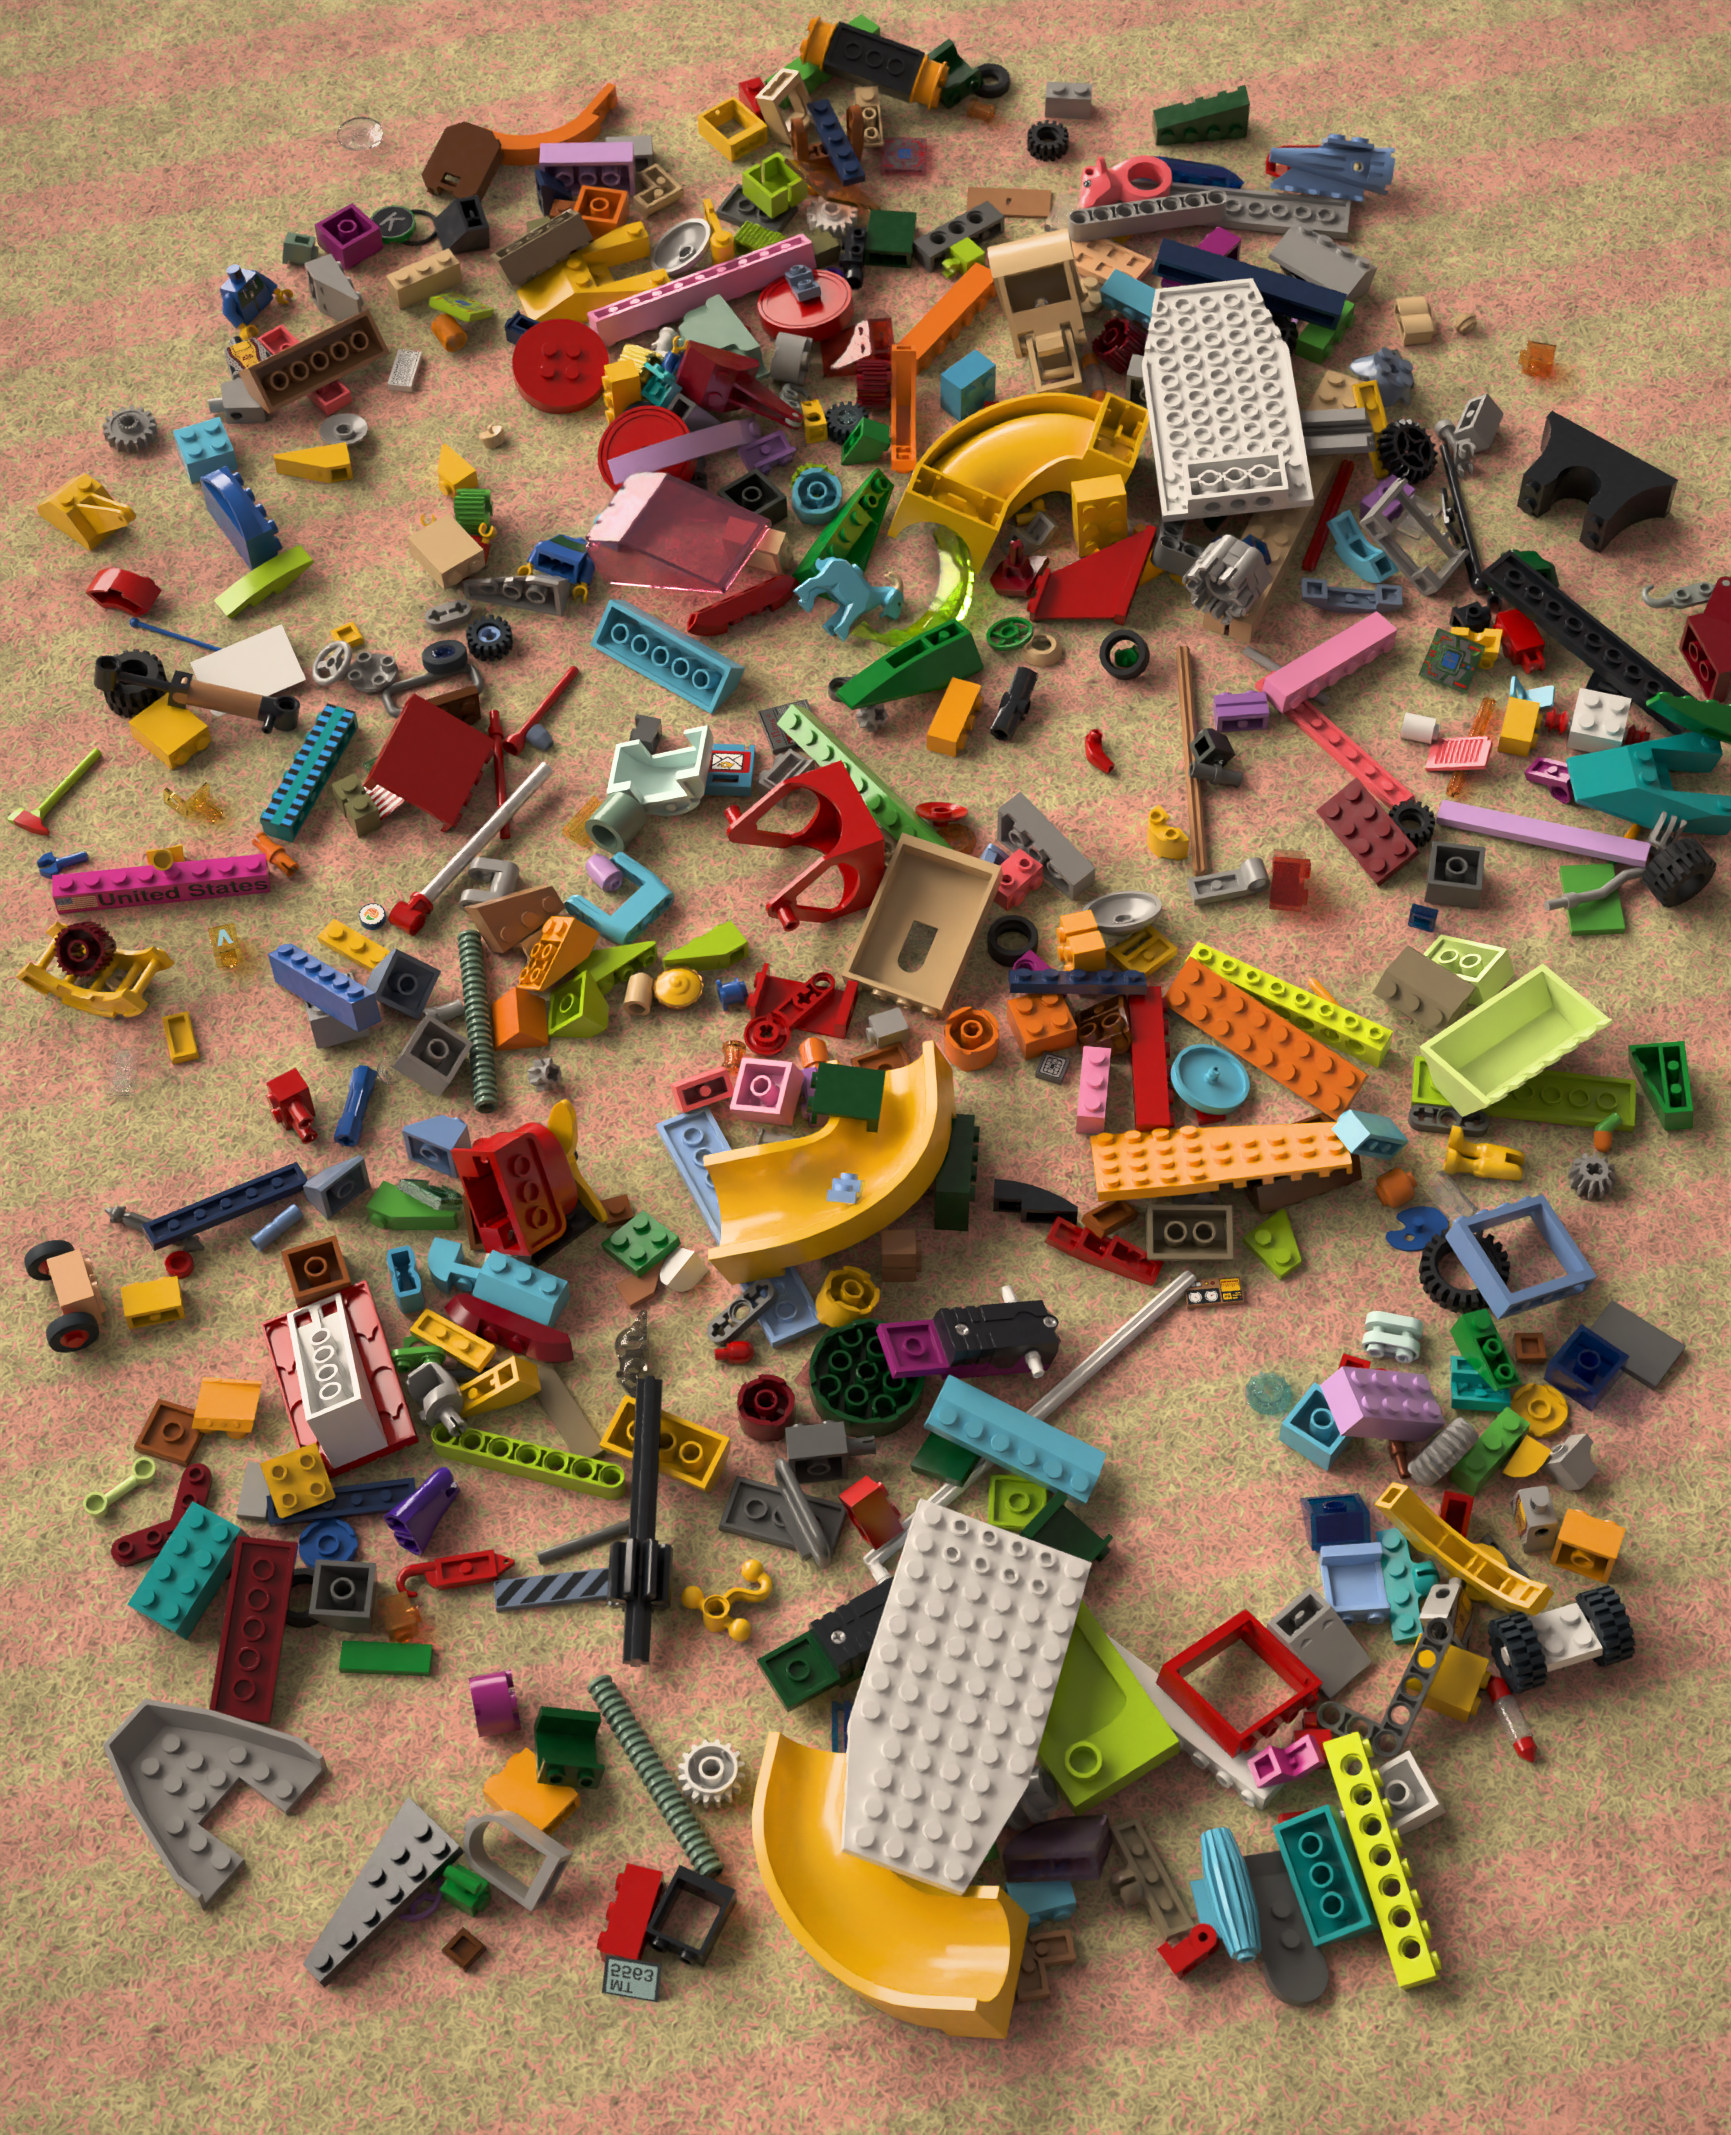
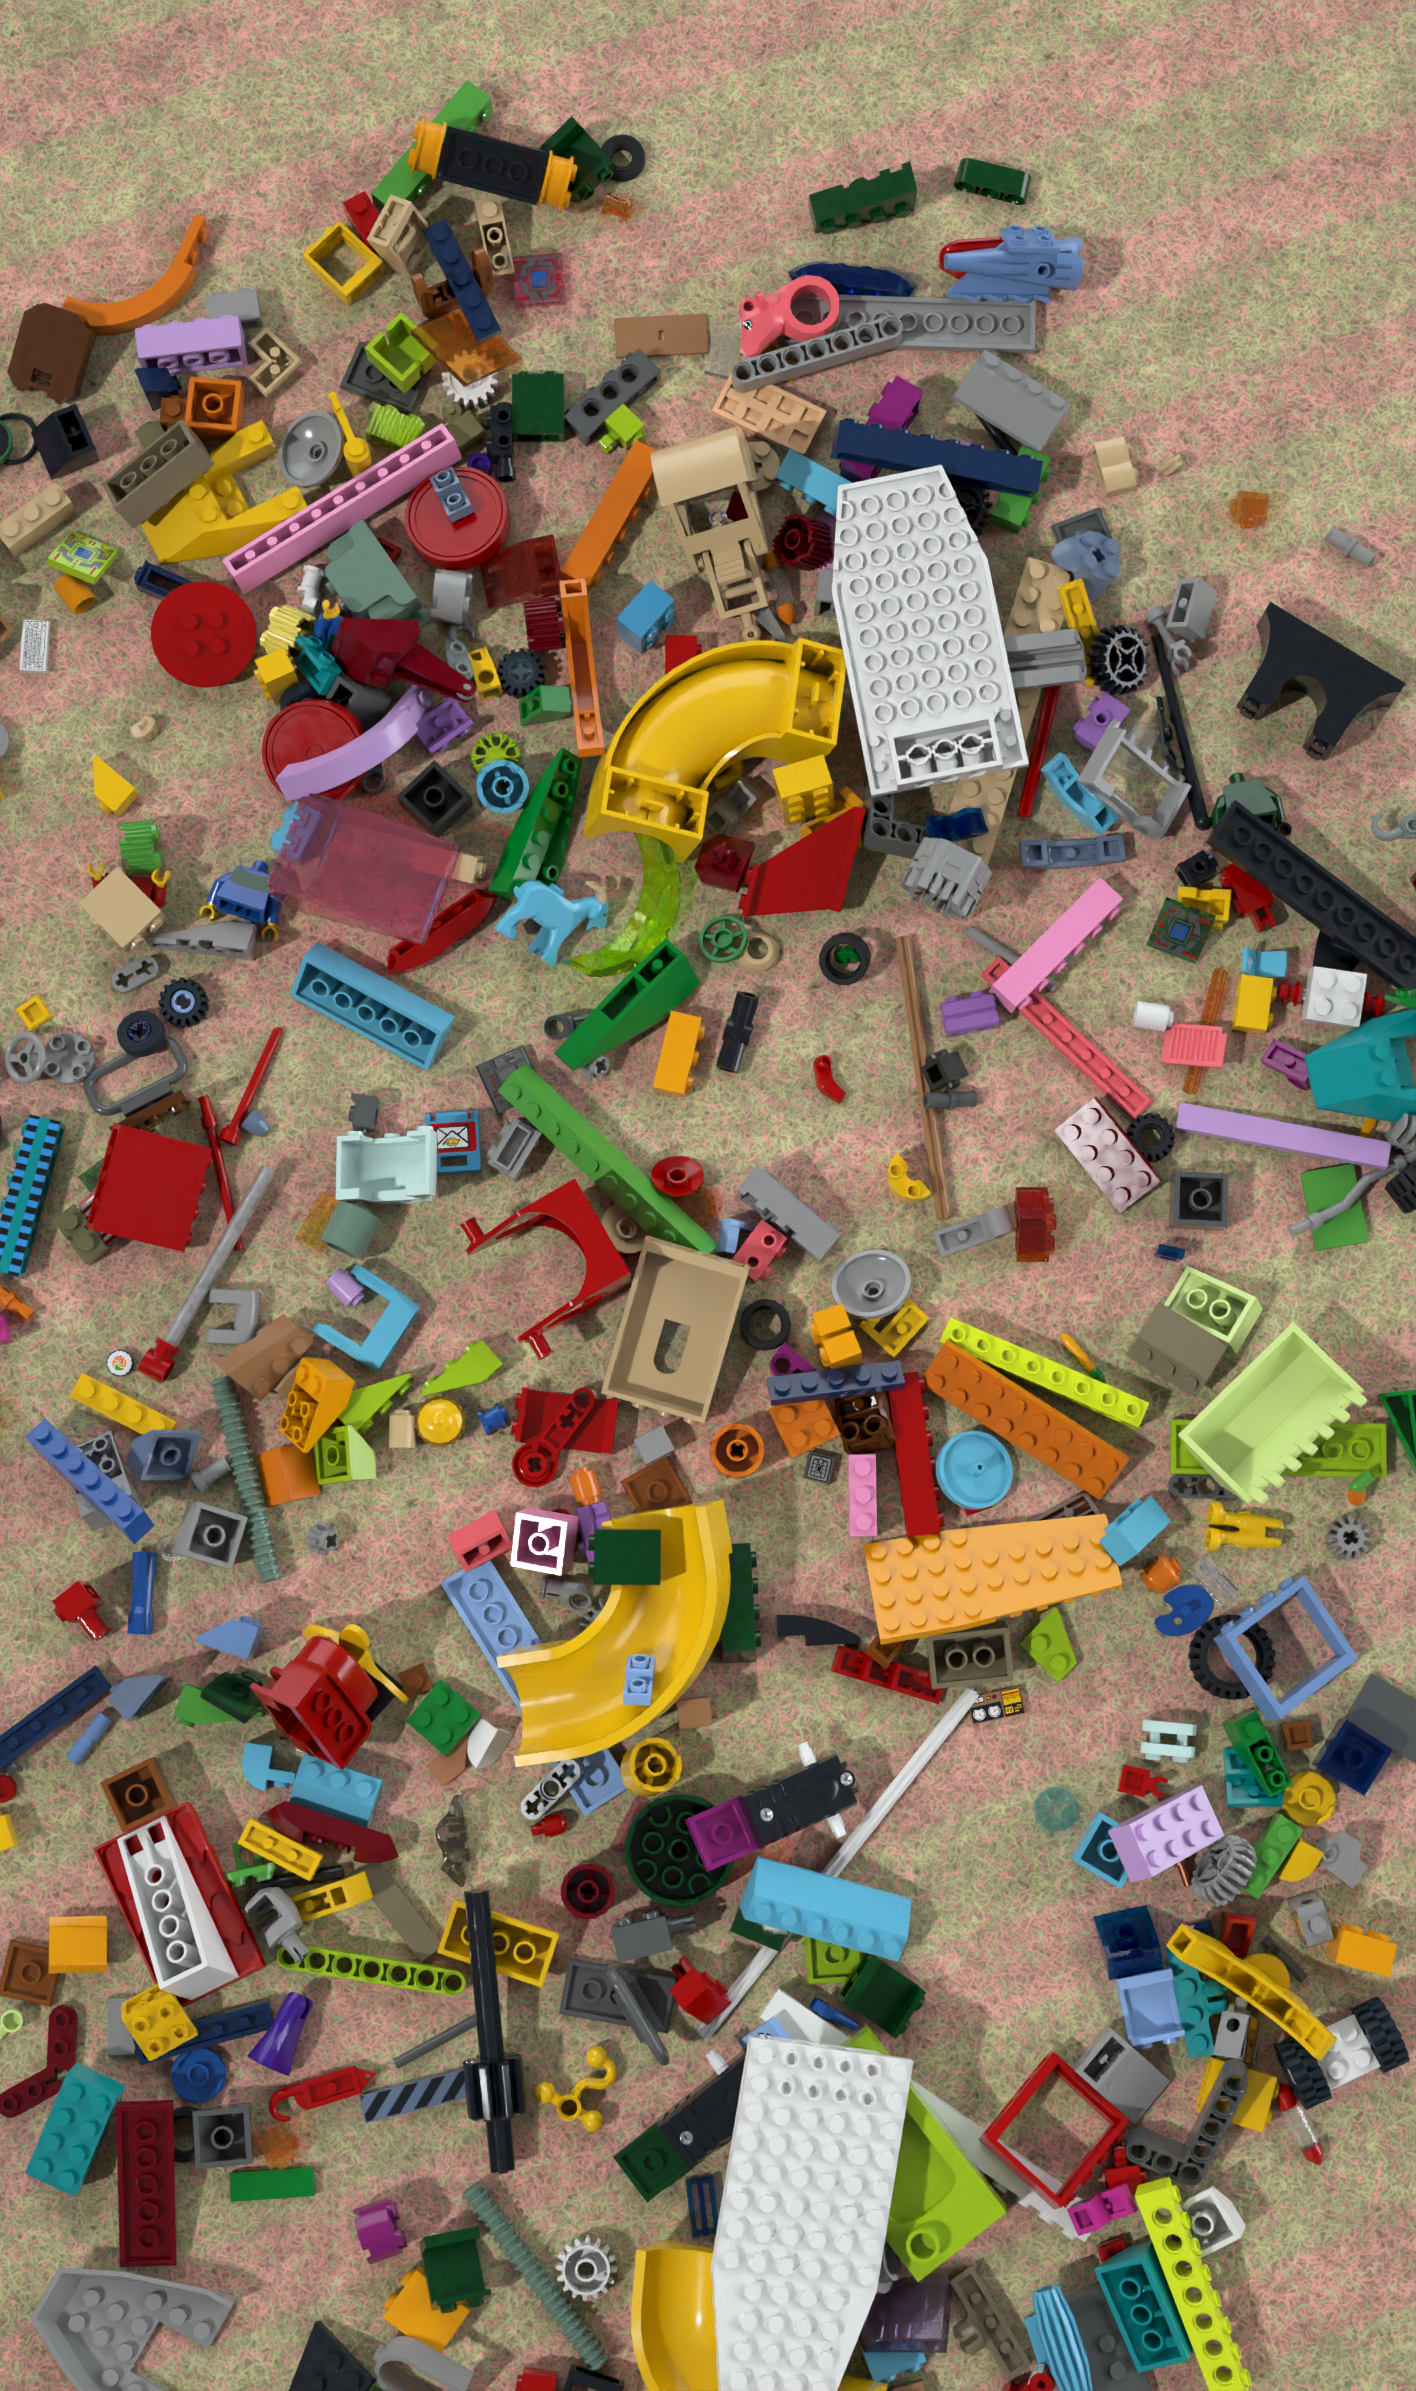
camera: 10 degrees left, 25 degrees up
dark azure brick [387,1245,425,1314] -> none
clear orange bush [721,1040,746,1075] -> none
black tyre [1027,120,1069,162] -> none
light grey brick [1045,82,1092,120] -> none
none -> dark green beam [954,158,1031,205]
none -> light grey pin [1324,526,1376,568]

